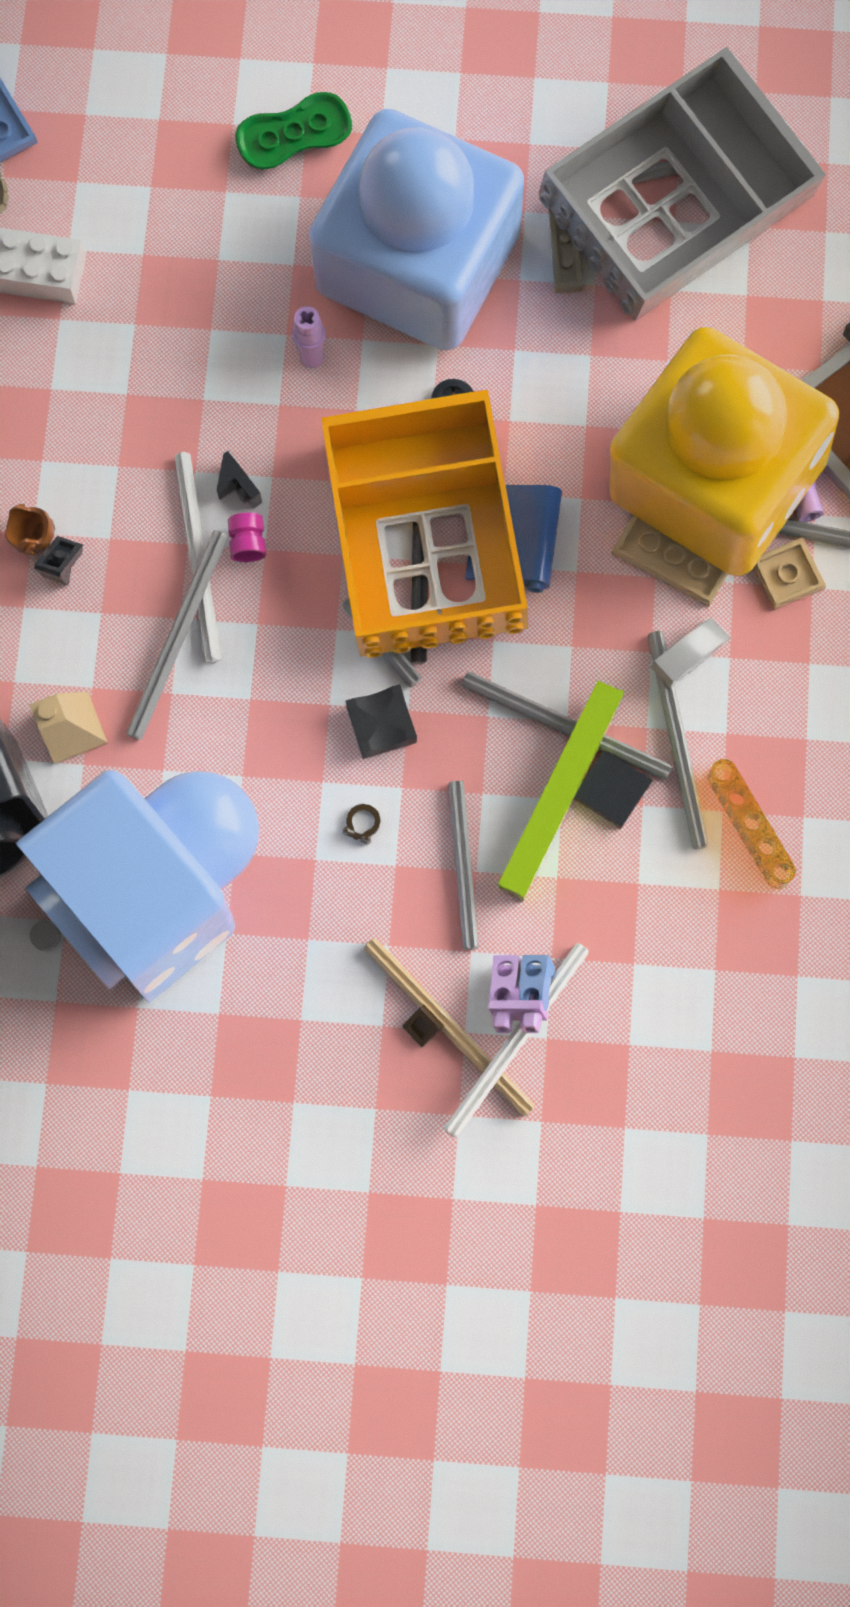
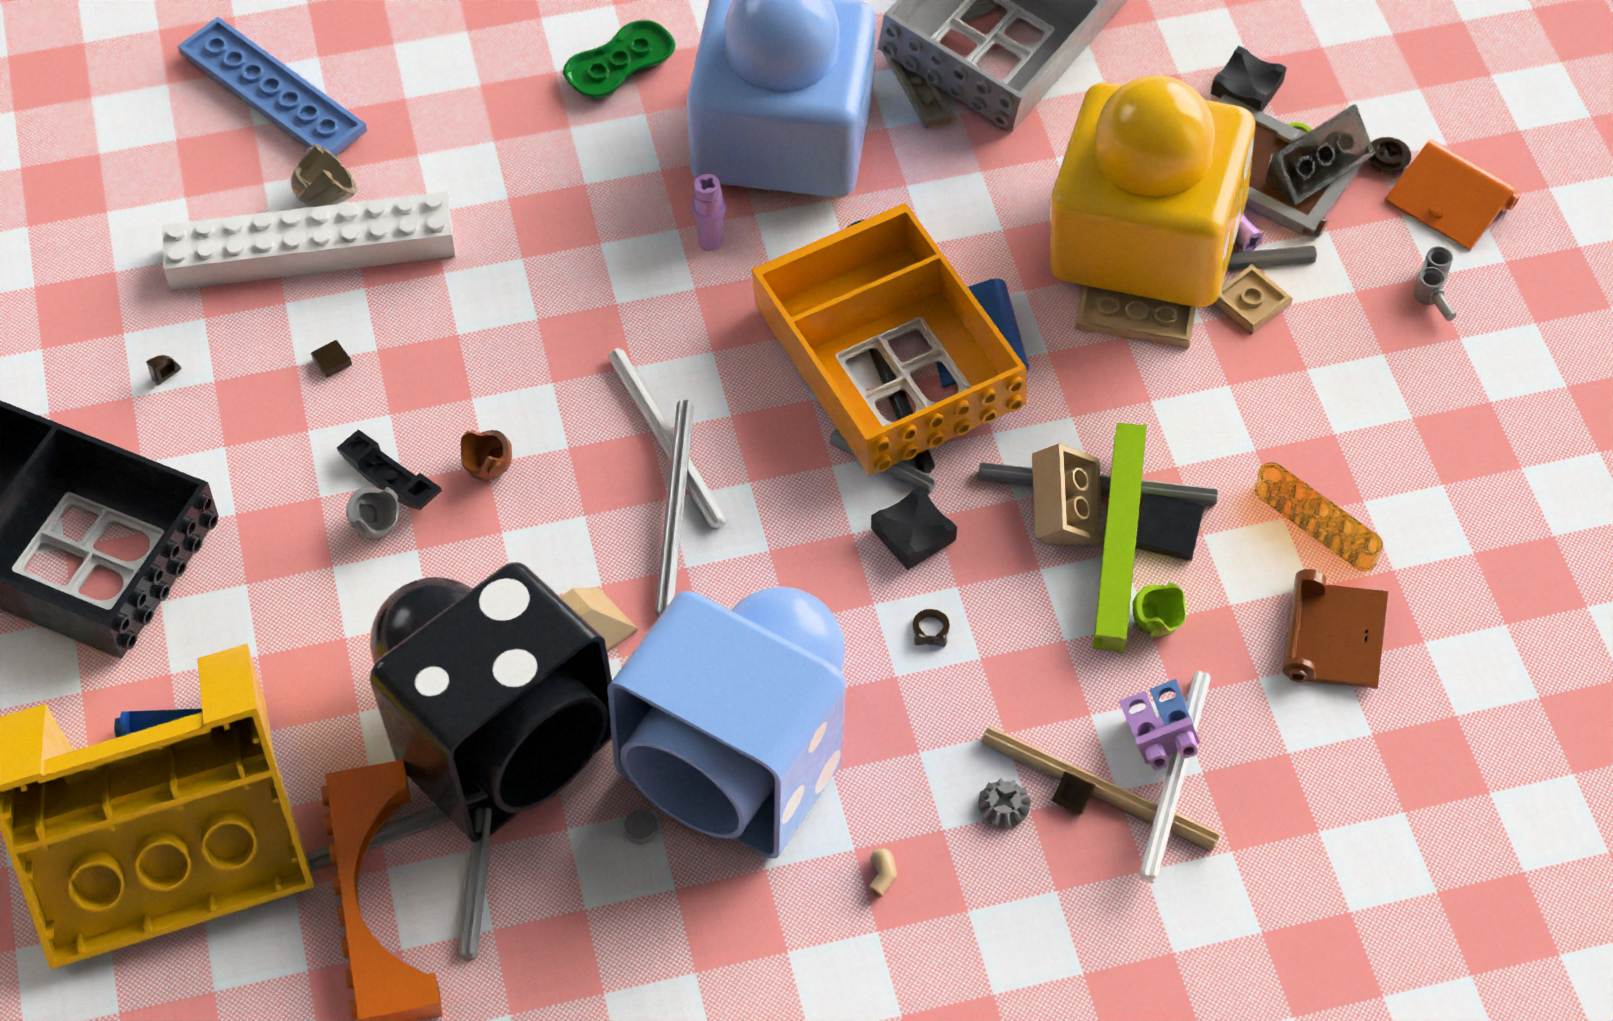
camera: 20 degrees left, 20 degrees down
black slope [34,536,83,585] -> none
black slope [217,451,263,509] -> none
dark pink wheel [227,513,266,563] -> none
light grey axle [449,781,479,950] -> none
light grey axle [648,631,709,849] -> none
light grey slope [651,618,730,688] -> none
none -> tan arm [868,848,897,898]
none -> light grey gear [978,778,1030,827]
none -> tan slope [1032,443,1104,546]
none -> lime cap [1132,582,1186,637]
none -> dark orange door [1283,569,1389,689]

